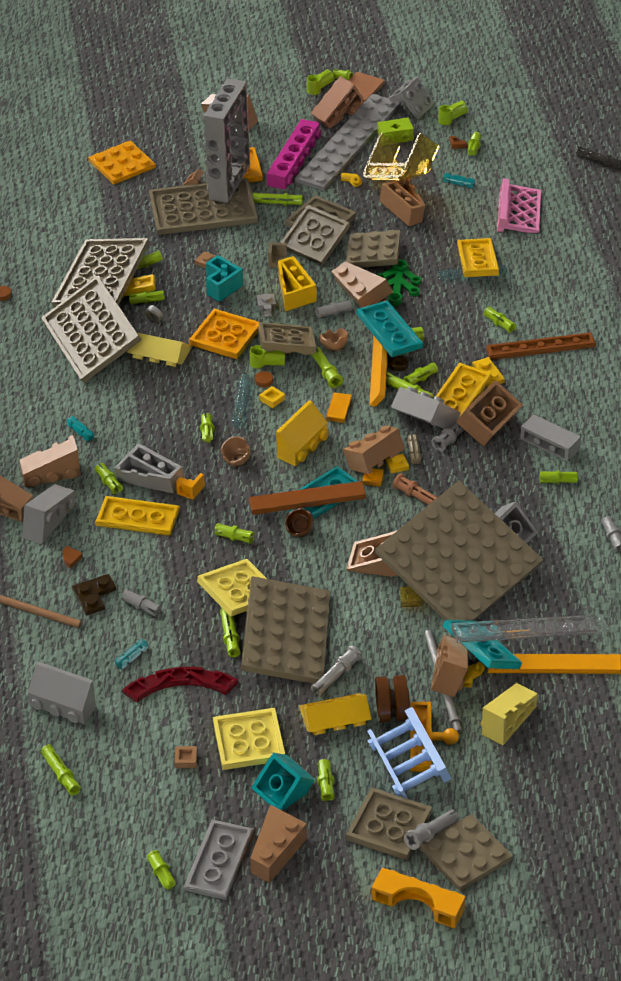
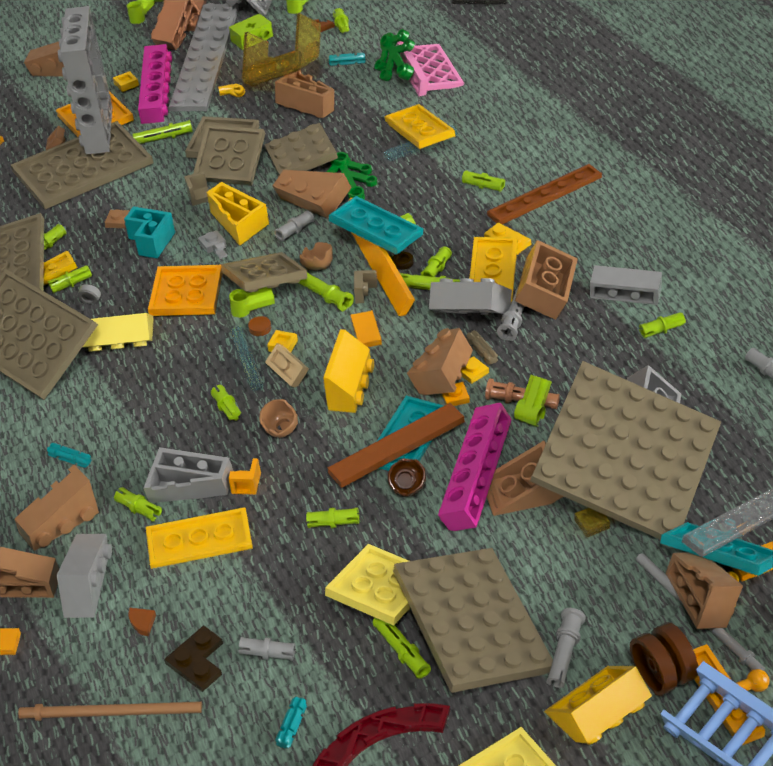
camera: 20 degrees left, 0 degrees up
none -> yellow plate [113,71,139,92]
none -> tan plate [265,343,309,387]
none -> dark tan bracket [354,270,378,304]
none -> green plant [374,29,415,81]
none -> dark pink brick [438,402,512,531]
none -> lime piece [514,375,552,427]

